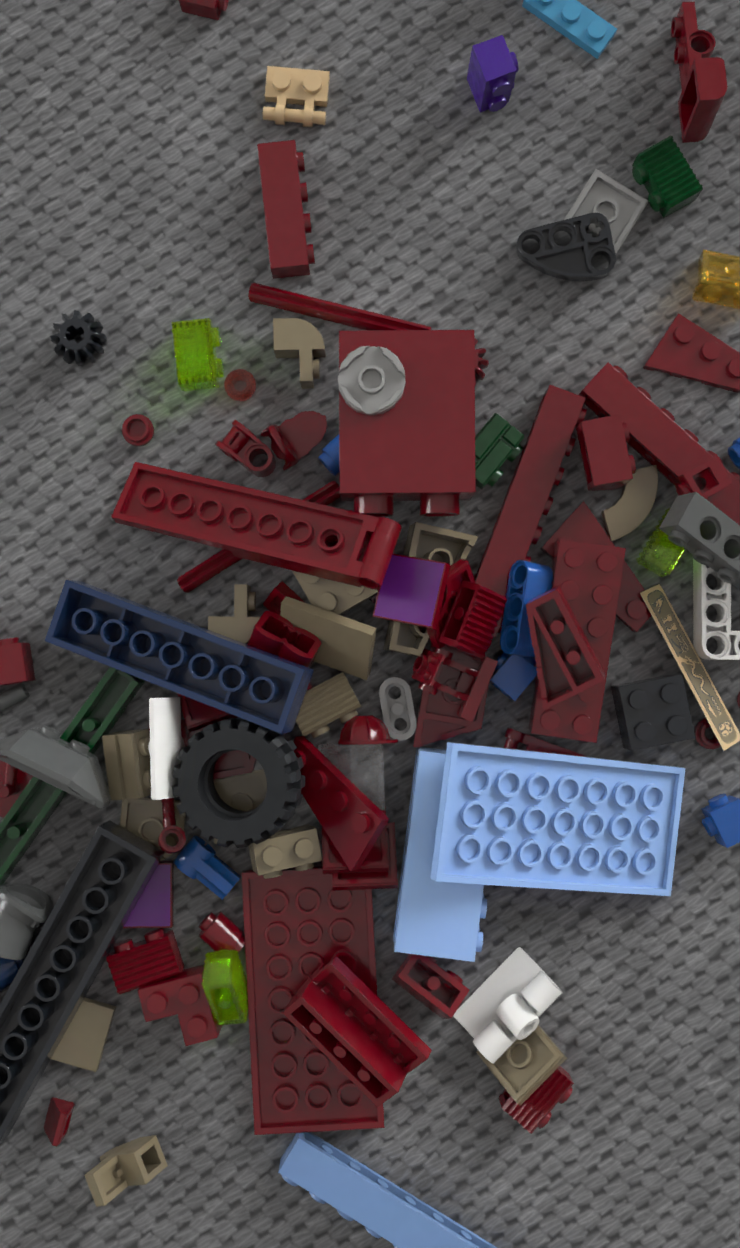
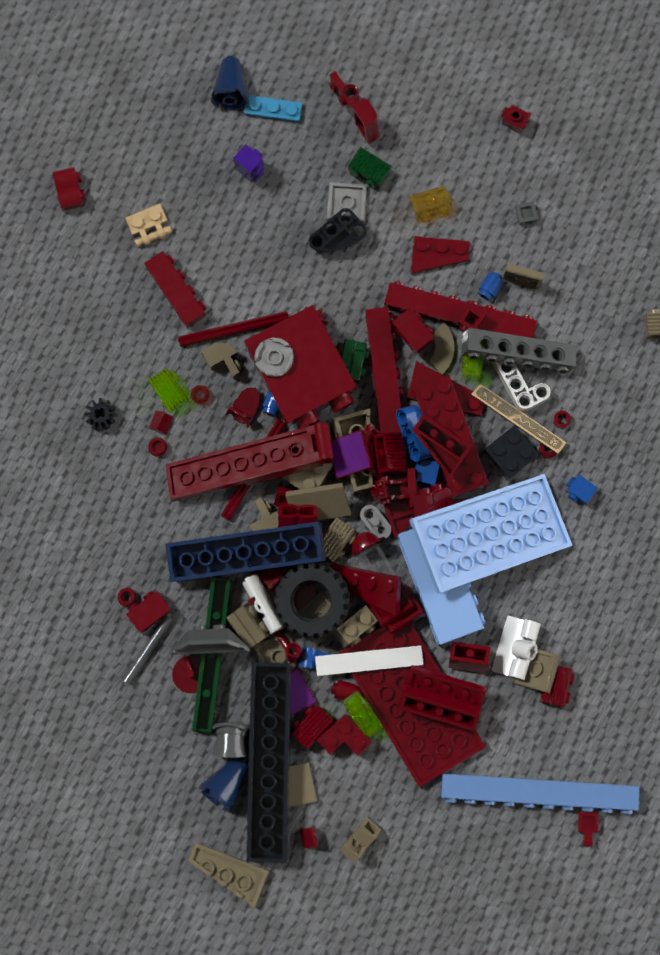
camera: 25 degrees left, 5 degrees down
dark red piece [215,420,276,477] -> none
none -> dark red slope [149,411,174,435]
none -> white sticker [315,646,423,676]
none -> dark red brick [411,483,453,517]

